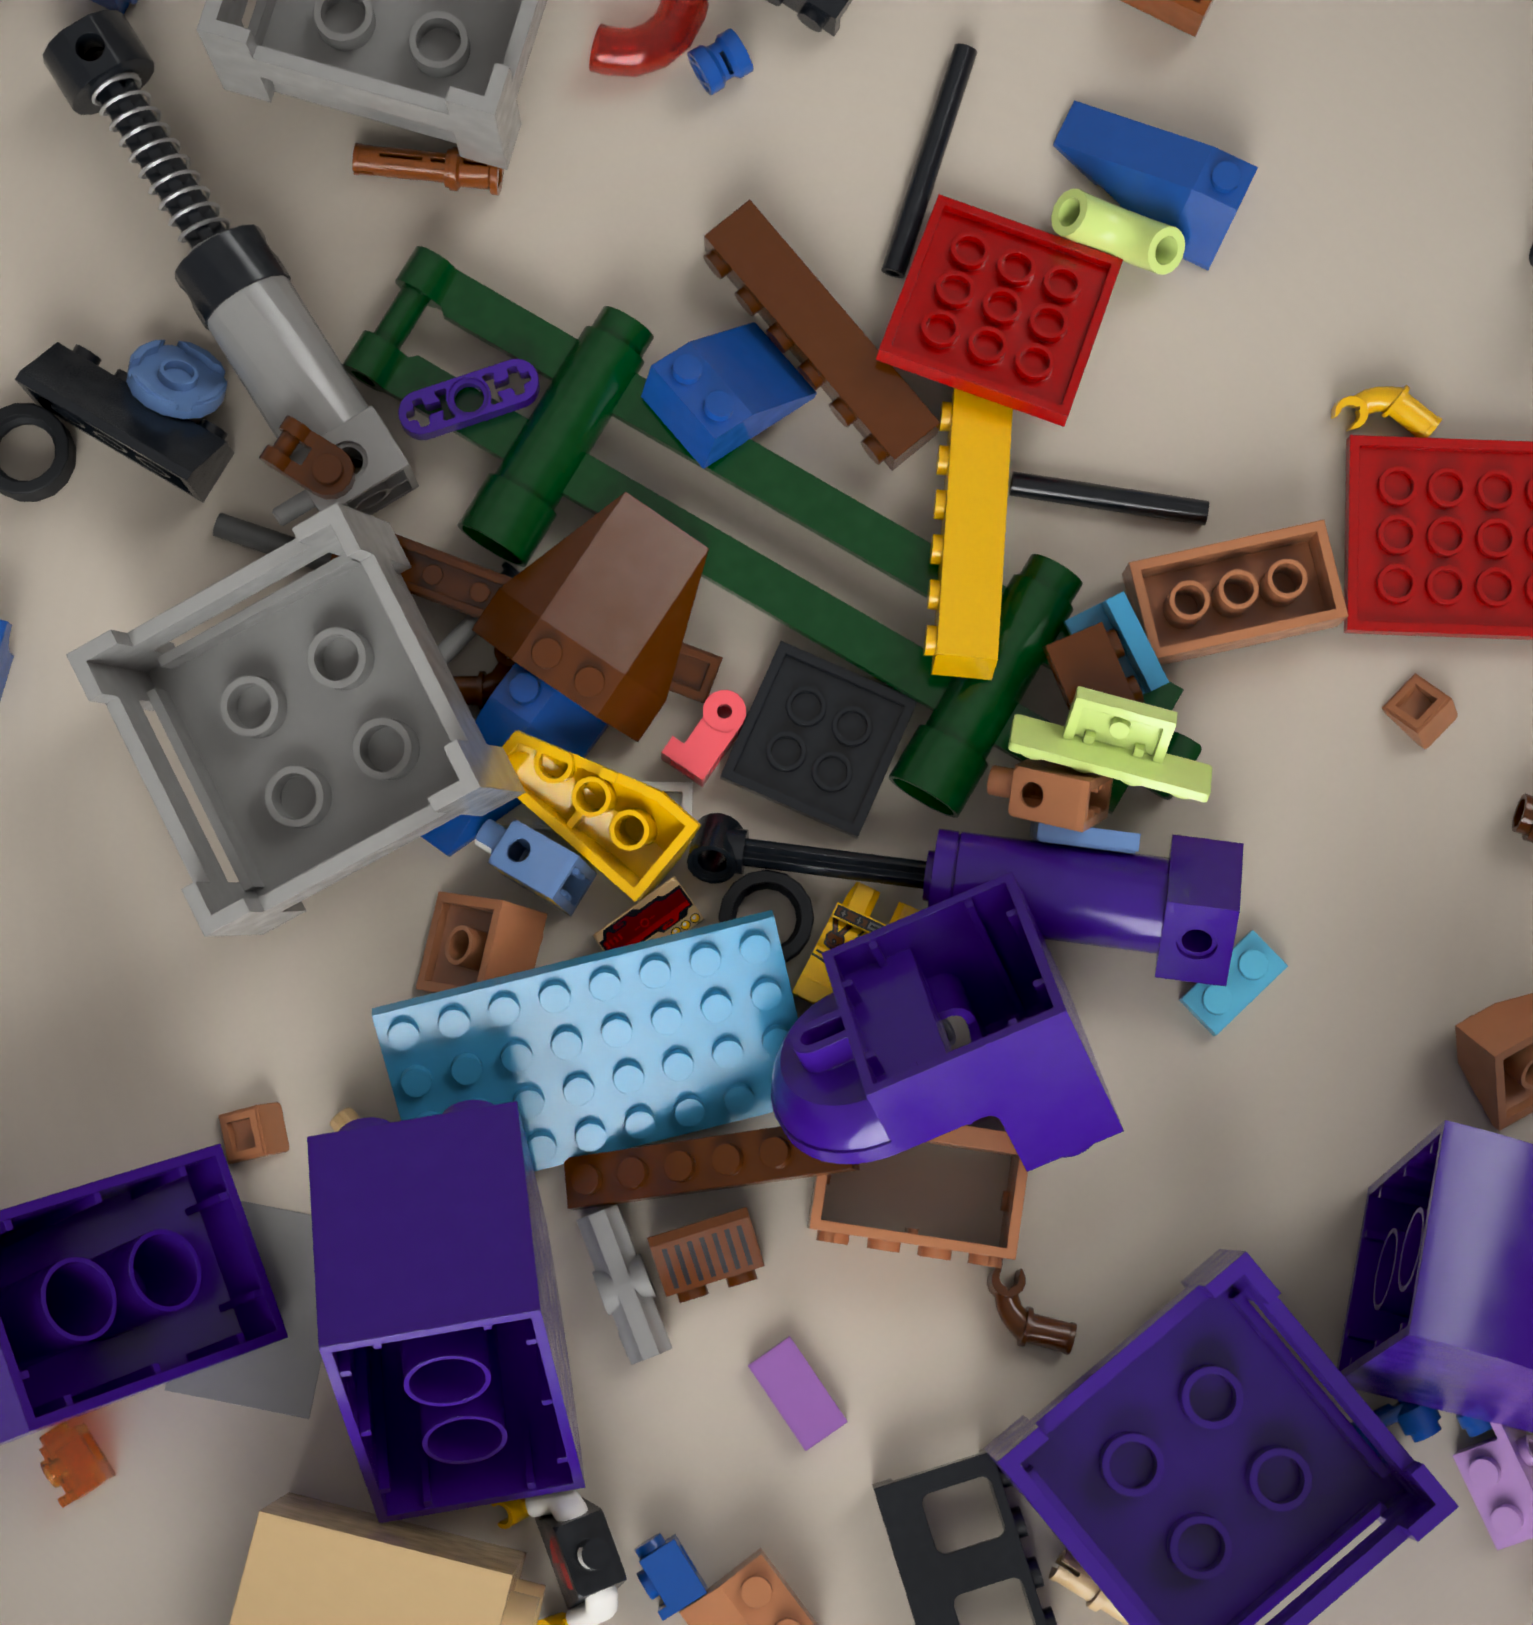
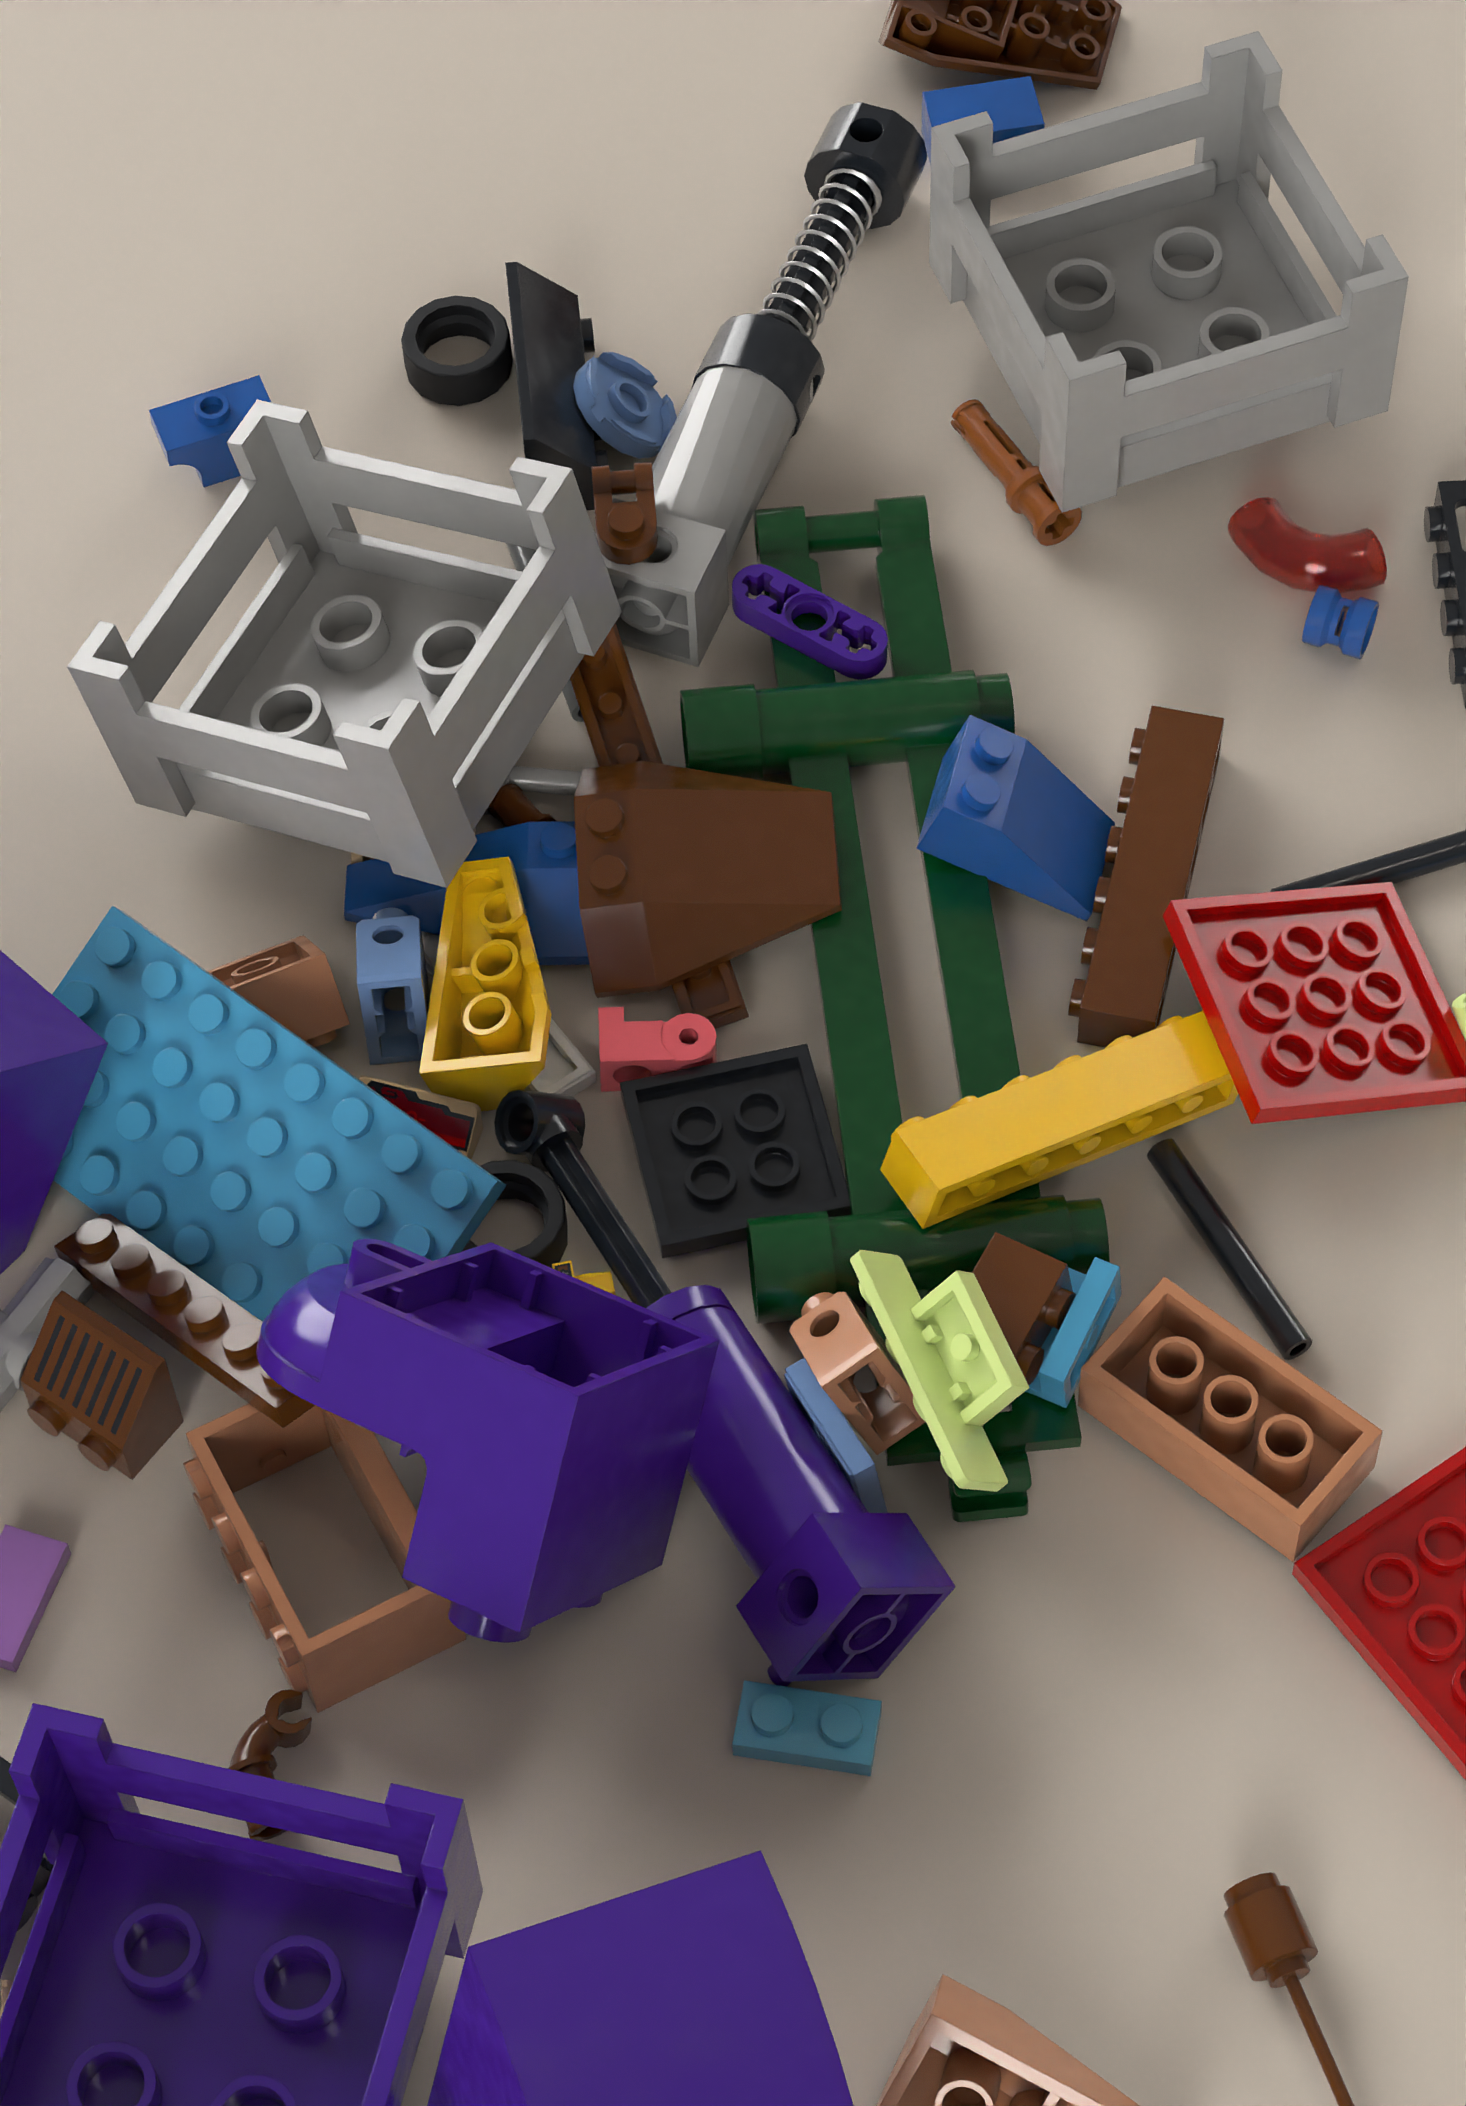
camera: 60 degrees right, 25 degrees down
nougat slope [1382,673,1458,749] -> none

